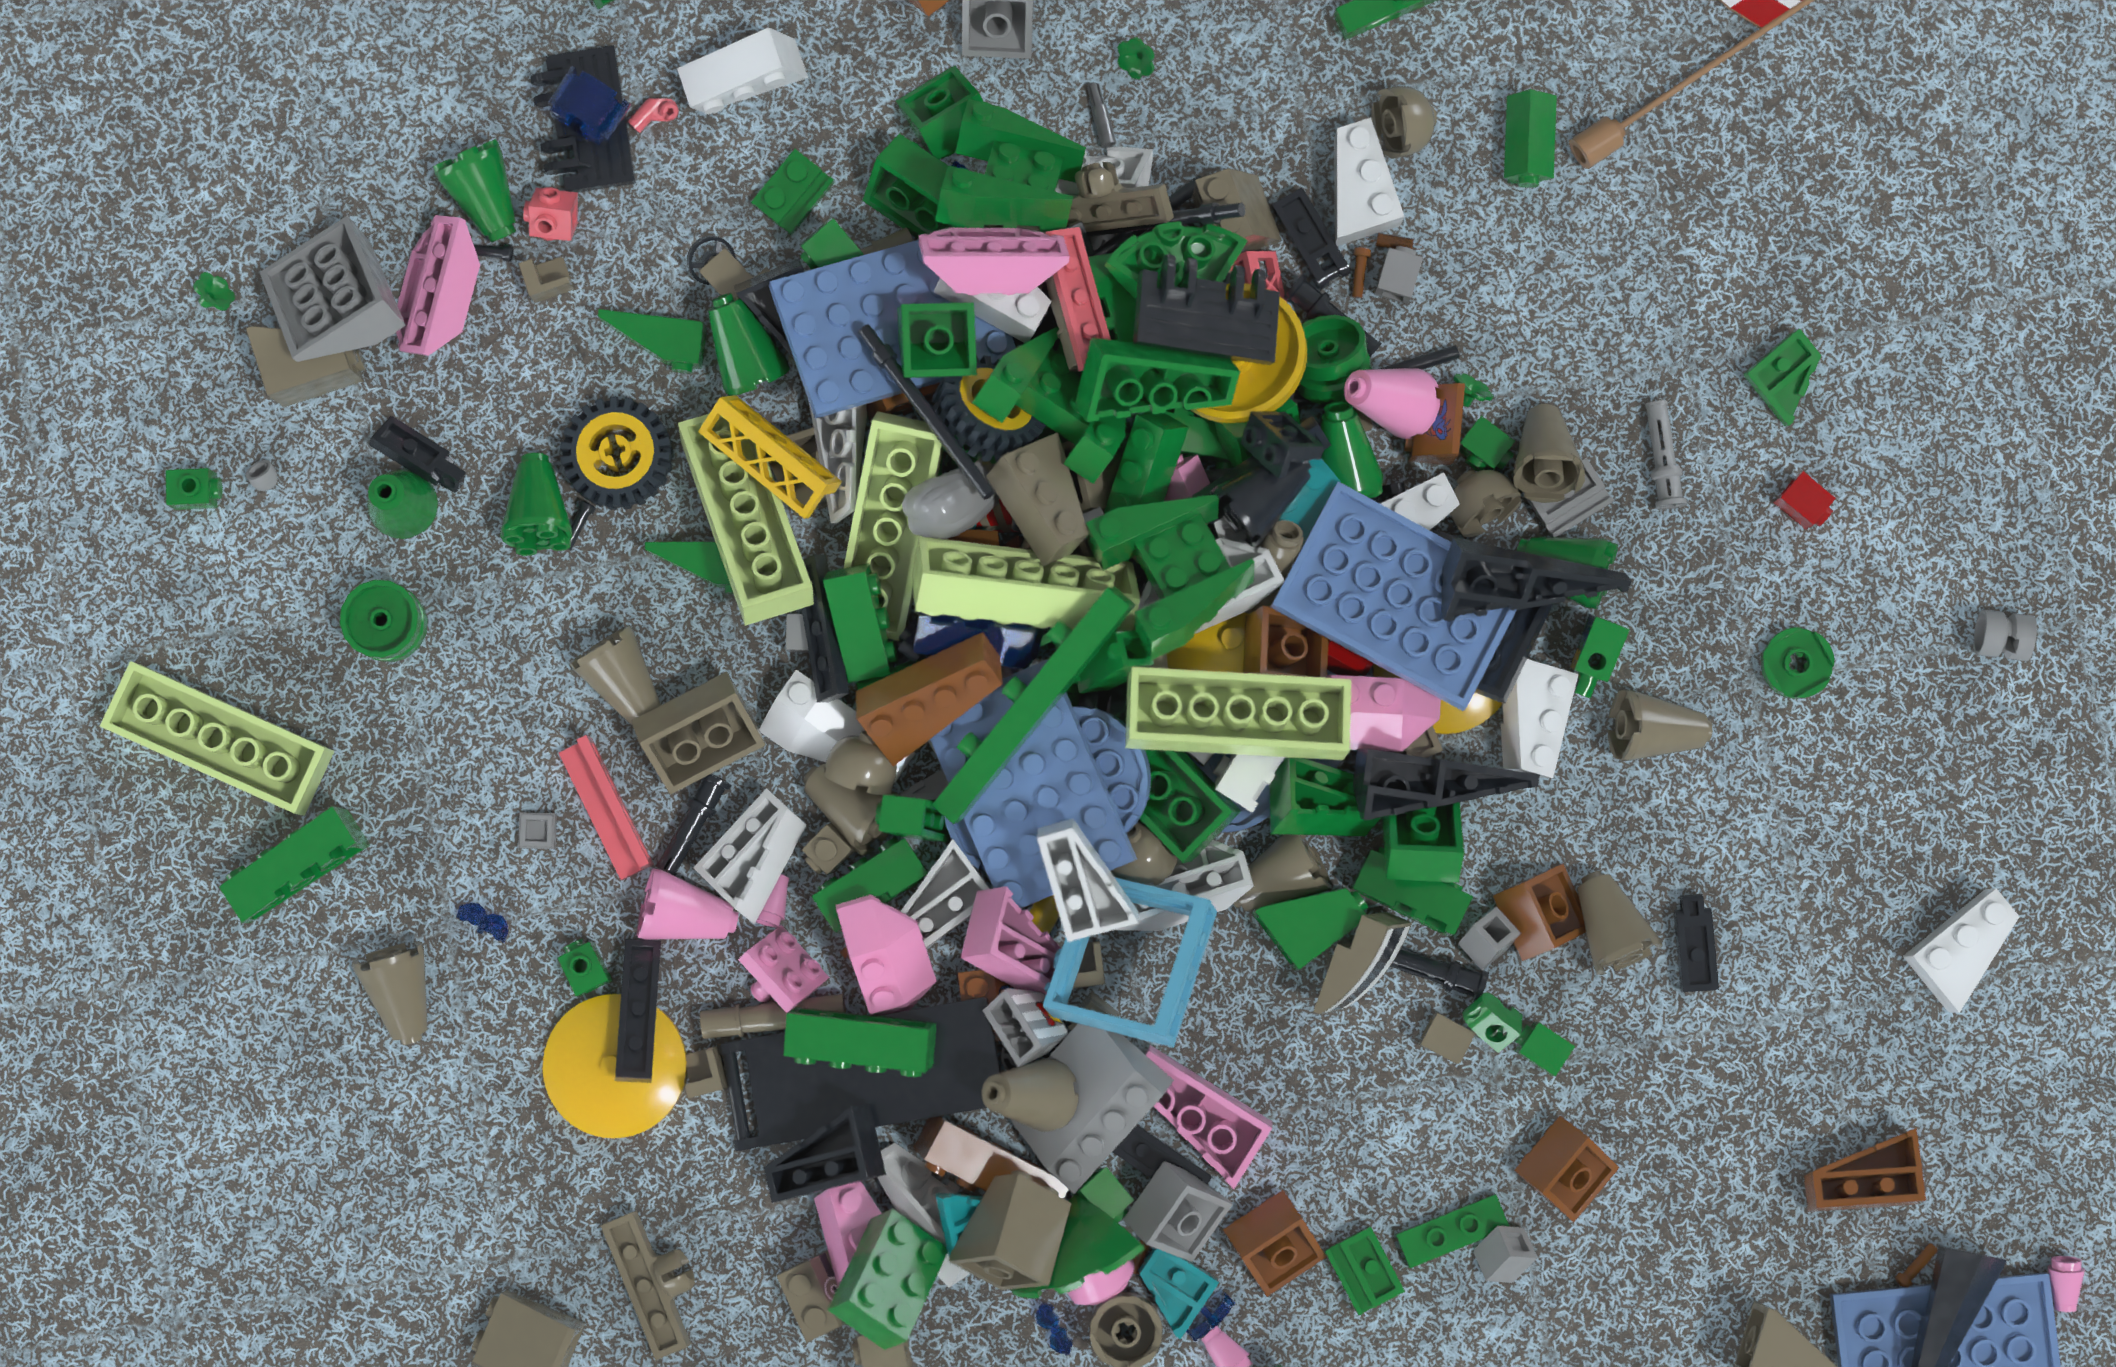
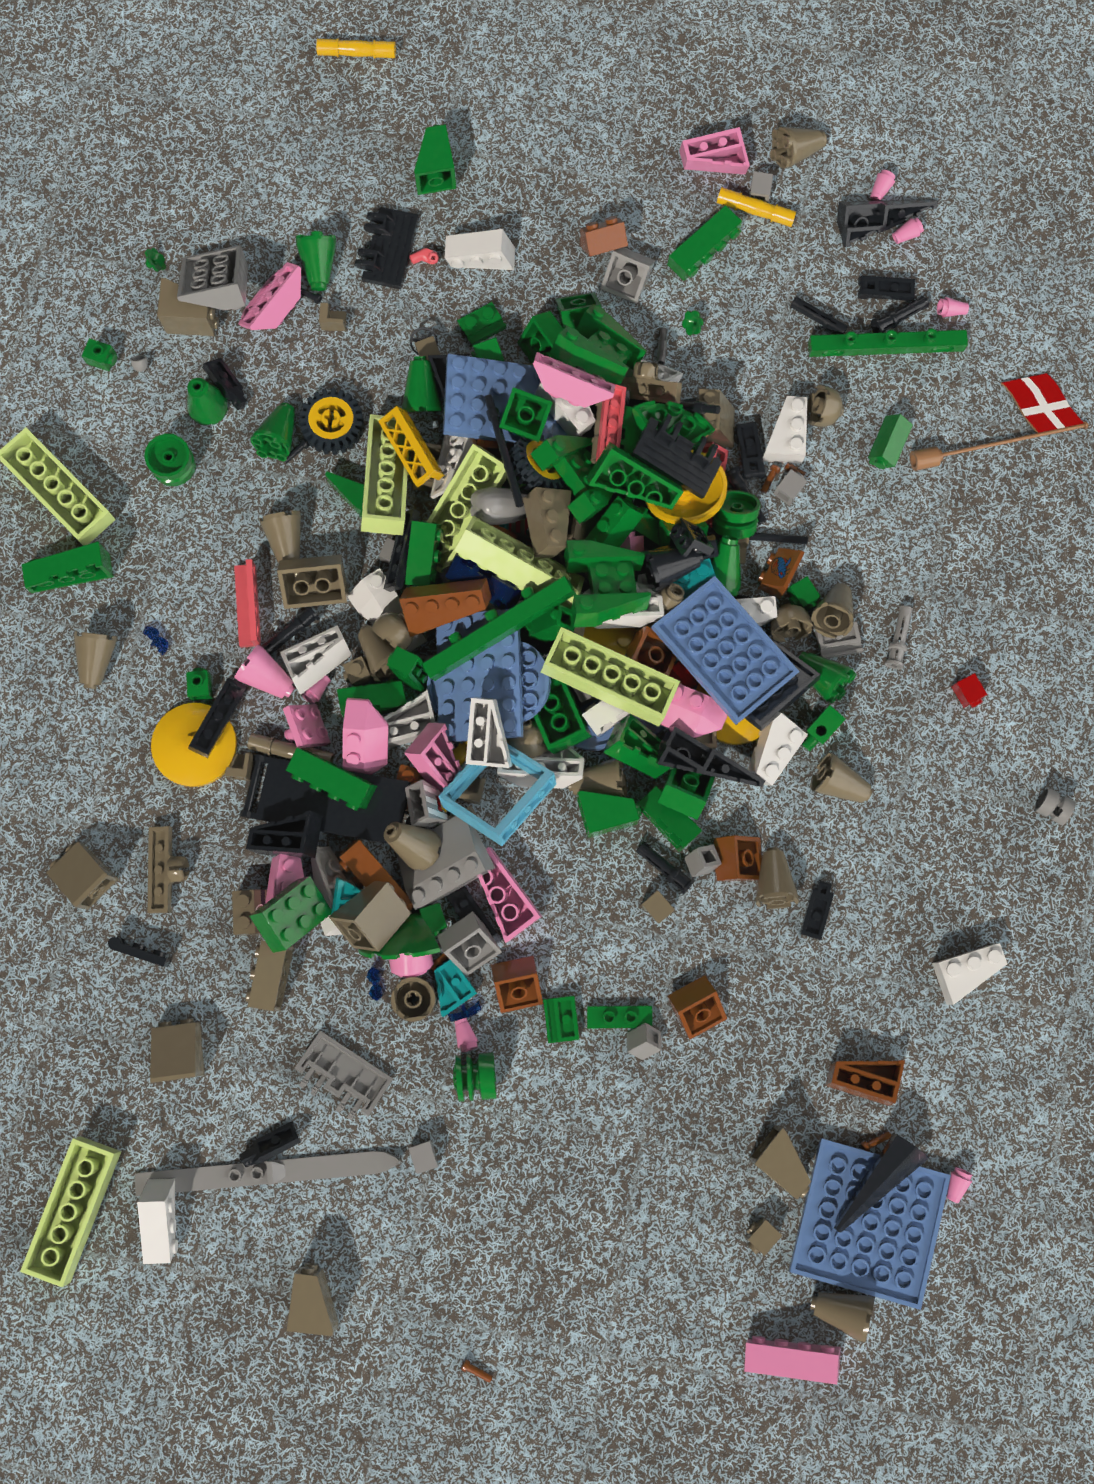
camera: 15 degrees right, 5 degrees down
light grey tile [518,812,557,849] -> none
coral brick [523,187,578,241] -> none
clear blue brick [548,66,631,145] -> none
green slope [598,309,707,374] -> none
dark tan slope [1313,912,1412,1014] -> none
bright pink cone [1344,368,1440,439] -> none
black wedge [1442,538,1632,621] -> none
green plant [1453,373,1494,407] -> none
green leg [1462,992,1523,1053] -> none
green brick [1514,1022,1575,1077] -> none
green wing [1743,328,1822,426] -> none
green plate [1760,627,1835,699] -> none

